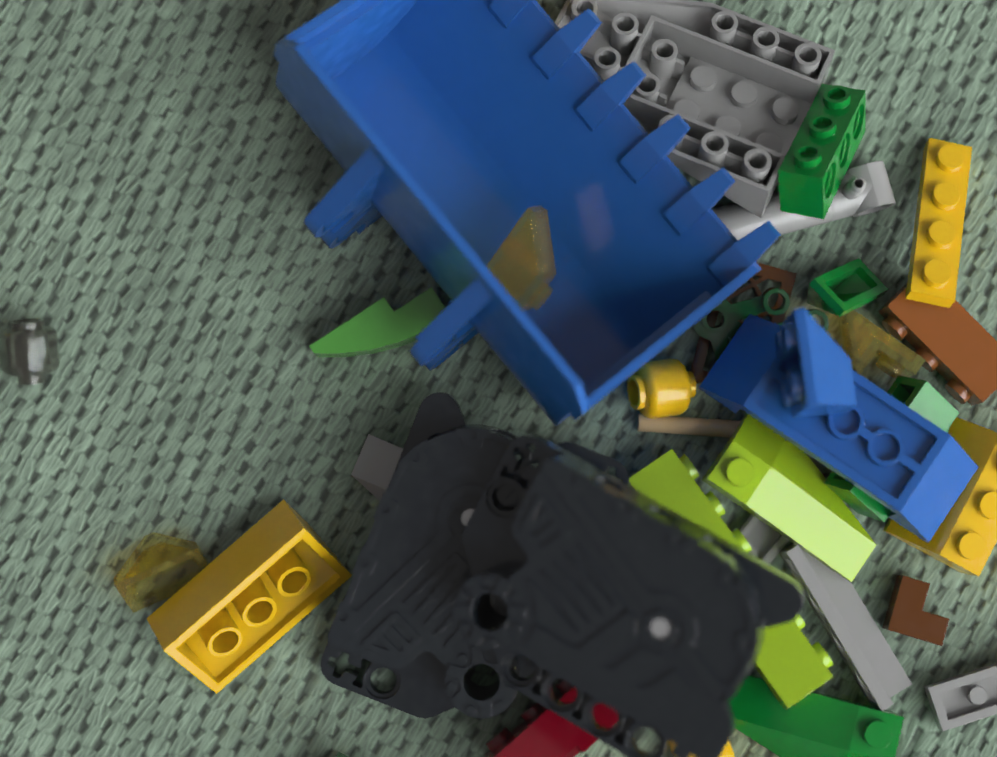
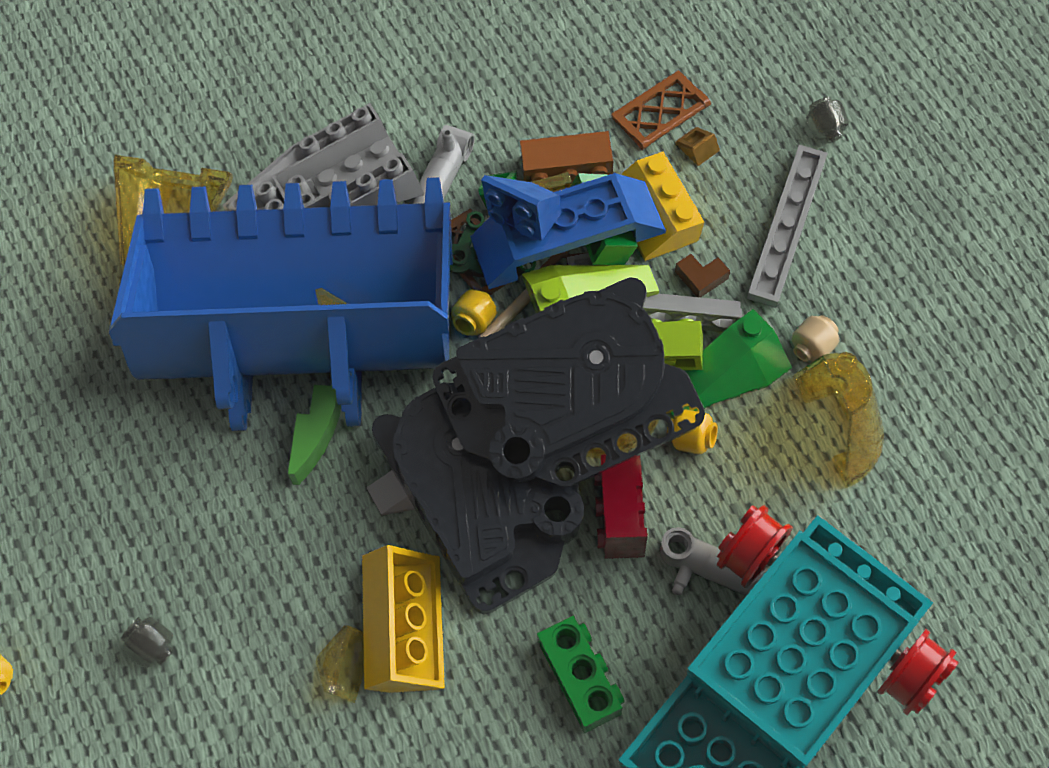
camera: 50 degrees left, 20 degrees down
green brick [778,84,866,219] -> none
yellow plate [905,138,972,308] -> none

